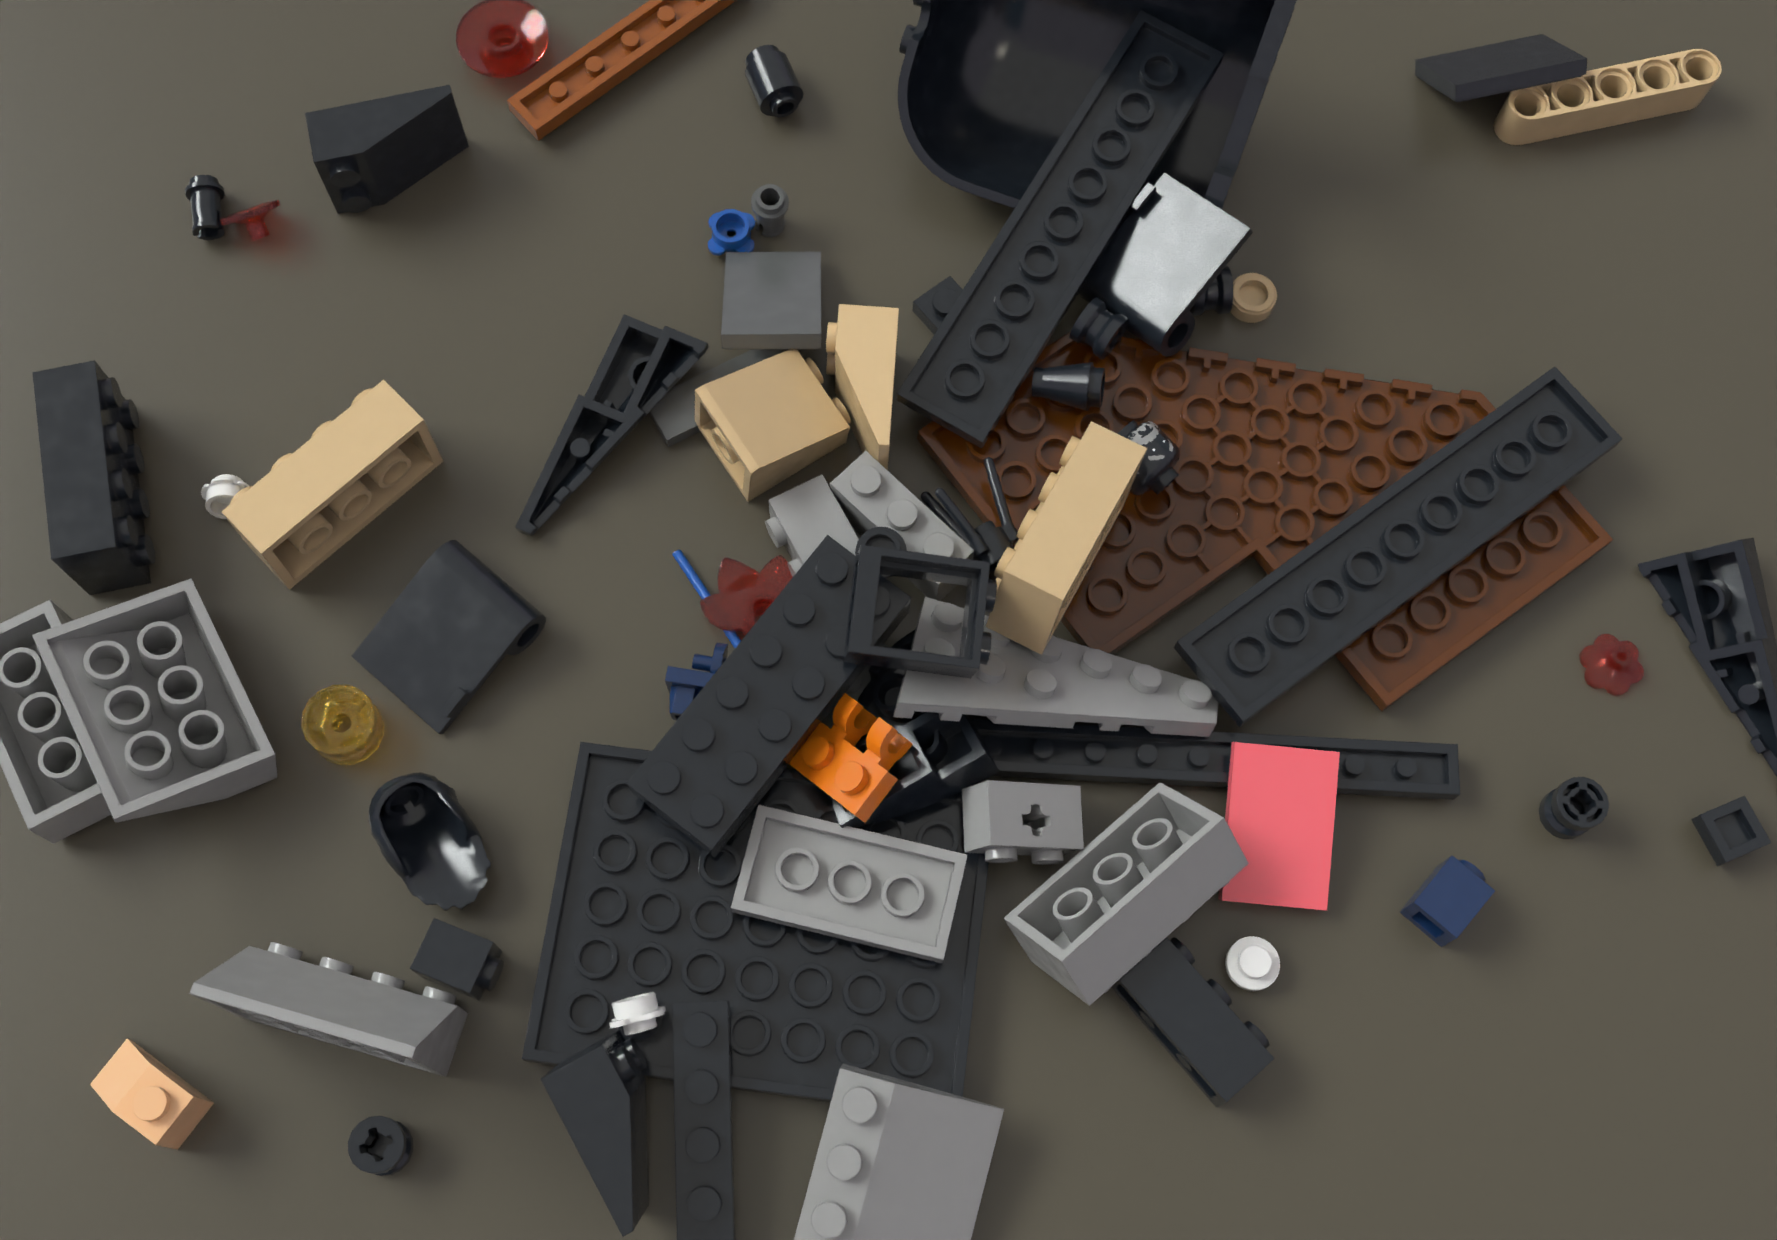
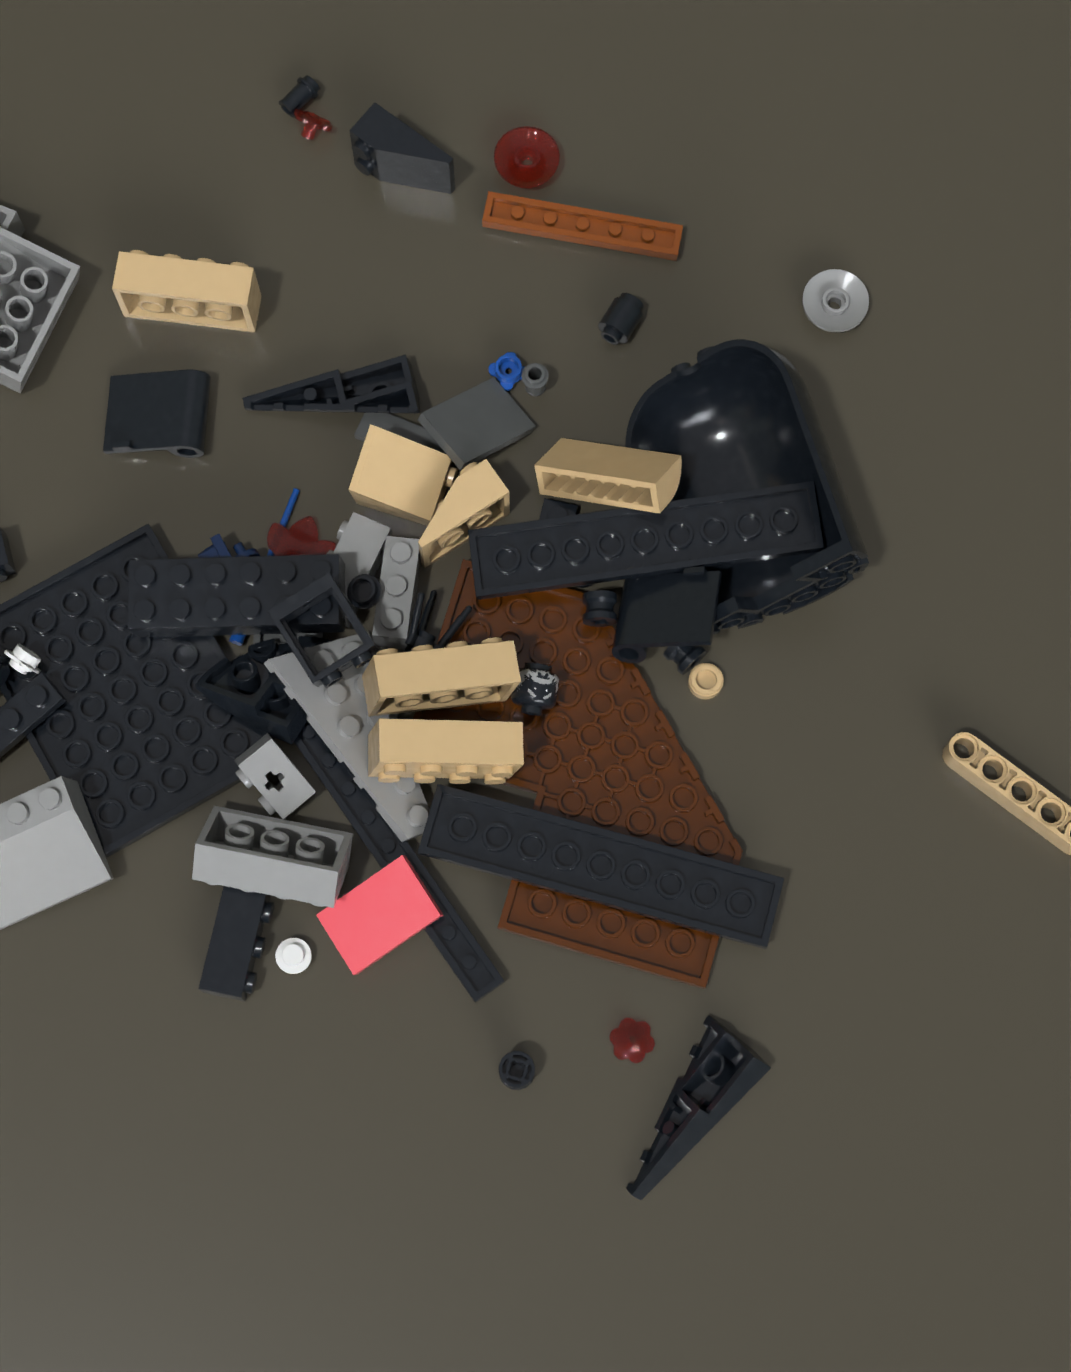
camera: 55 degrees right, 5 degrees up
black brick [32,360,155,595] -> none
white plate [201,474,249,519] -> none
clear yellow wheel [301,684,384,765] -> none
black hair [369,772,491,911] -> none
light grey plate [731,805,967,963] -> none
orange plate [788,693,913,823] -> none
black cone [1032,362,1105,411] -> none
dark blue brick [1400,855,1495,947] -> none
black tile [1415,34,1587,102] -> none
black plate [1691,796,1771,867] -> none
none -> tan brick [368,718,524,785]
none -> tan brick [534,438,682,514]

